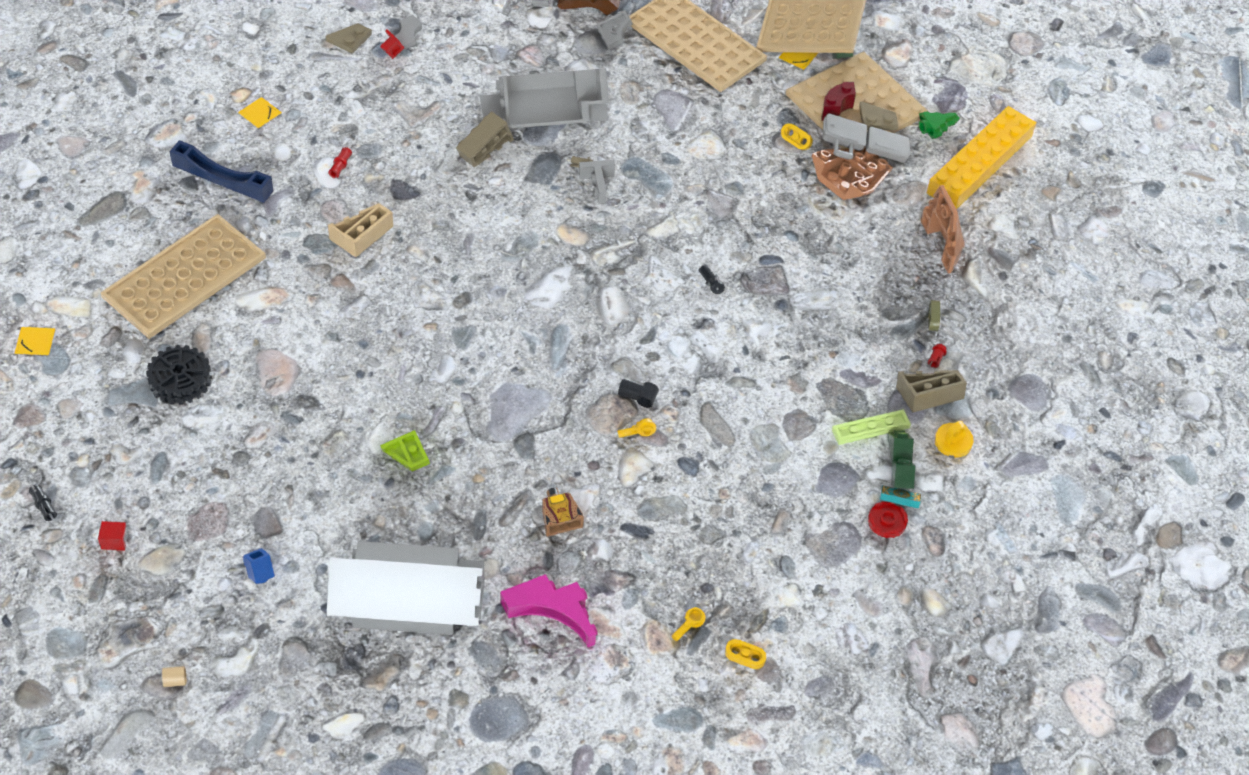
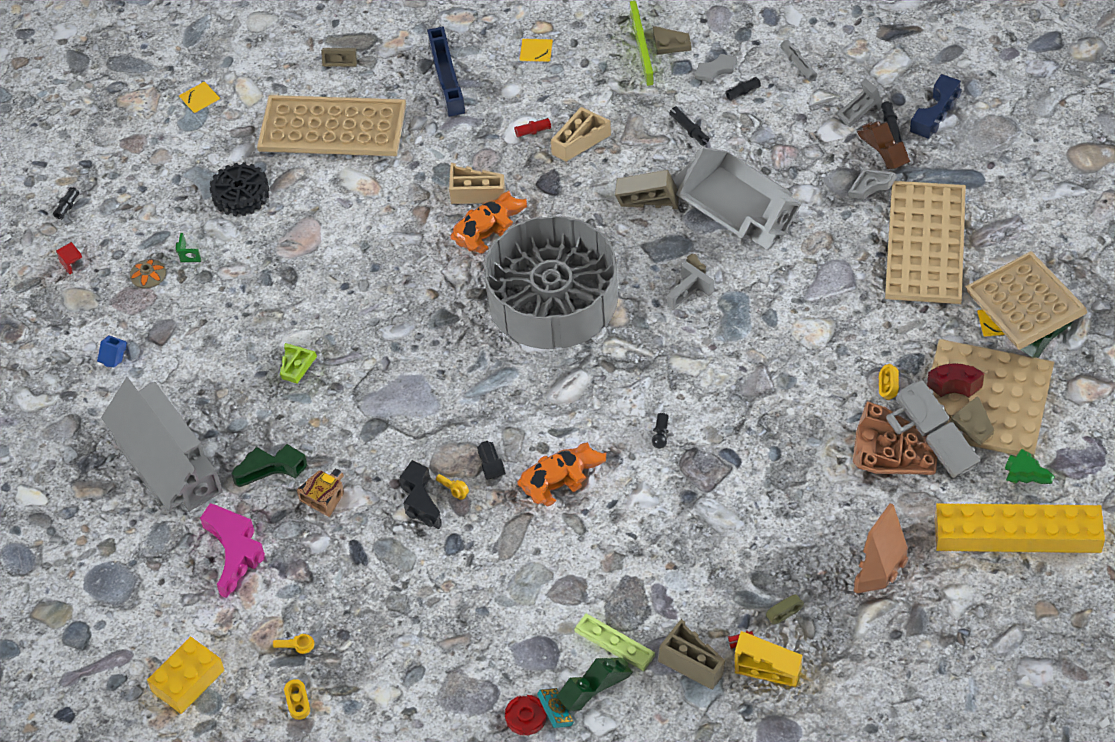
camera: 60 degrees right, 0 degrees up
red panel [380,29,404,59] -> none
yellow tile [935,421,974,458] -> none
none -> dark tan dish [130,259,166,289]
none -> yellow brick [147,636,224,714]
none -> green bracket [176,233,201,262]
none -> dark green arch [231,444,308,487]
none -> dark tan tile [321,48,357,67]
none -> black arch [399,460,442,529]
none -> orange animal [450,191,527,254]
none -> light grey wheel [484,216,618,349]
none -> orange animal [517,442,607,507]
none -> tan wedge [551,107,611,162]
none -> lime tile [629,0,654,86]
none -> black pin [669,106,710,146]
none -> black pin [725,77,761,101]
none -> yellow wedge [735,631,803,687]

